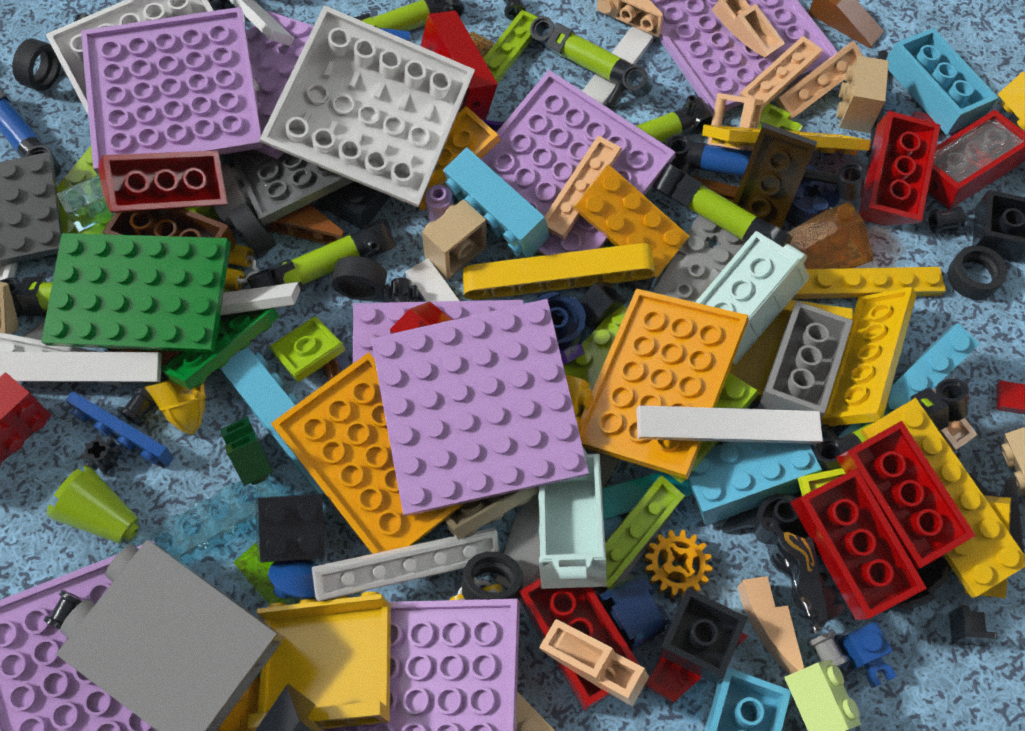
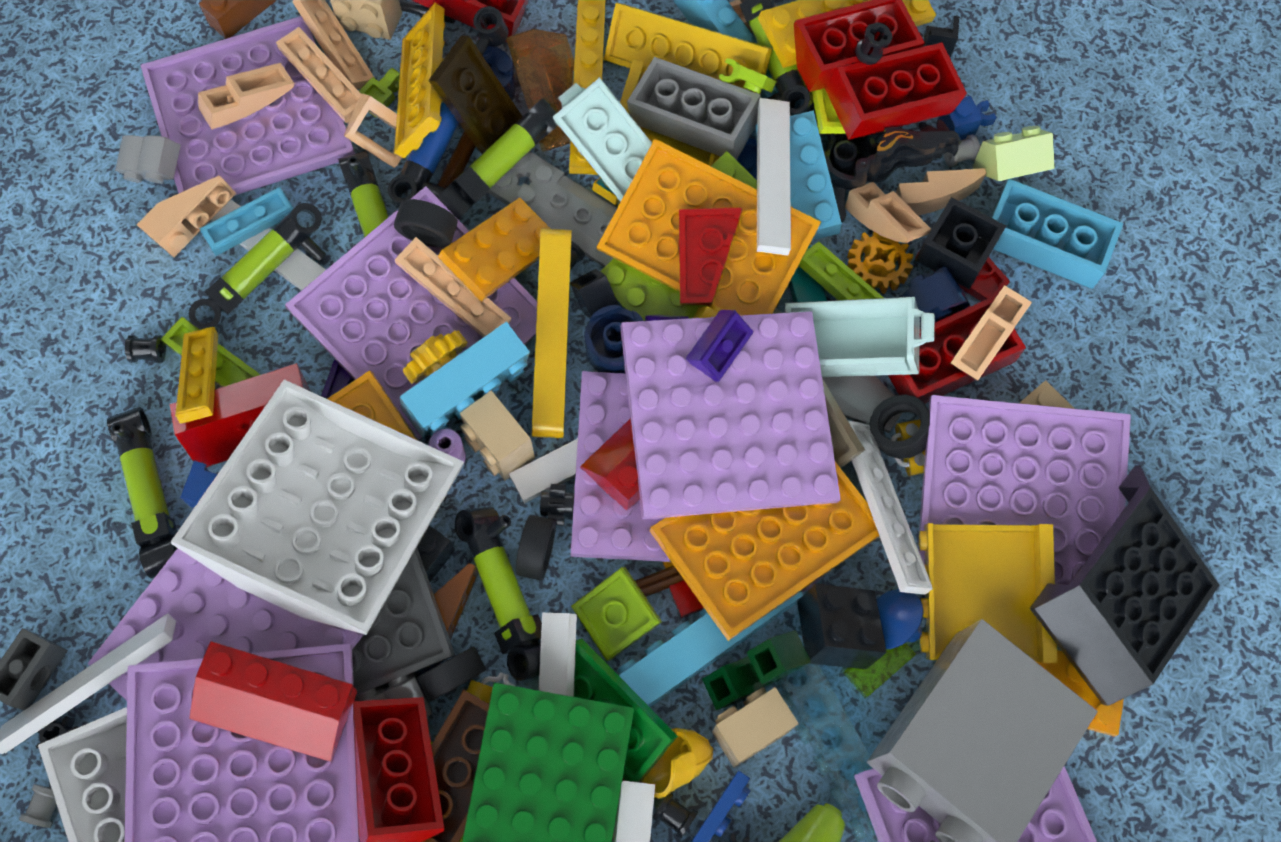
camera: 85 degrees left, 5 degrees up
none -> yellow tile [175,327,218,424]
none -> slope [189,641,357,762]
none -> medium azure tile [199,187,294,256]
none -> black tyre [394,199,458,248]
none -> yellow gear [403,330,468,384]
none -> red wing [679,208,742,305]
none -> dark purple slope [686,310,754,382]
none -> tan brick [712,687,799,768]
none -> lime plate [719,59,776,94]
none -> light nougat slope [845,182,931,243]
none -> black bush [855,22,892,65]

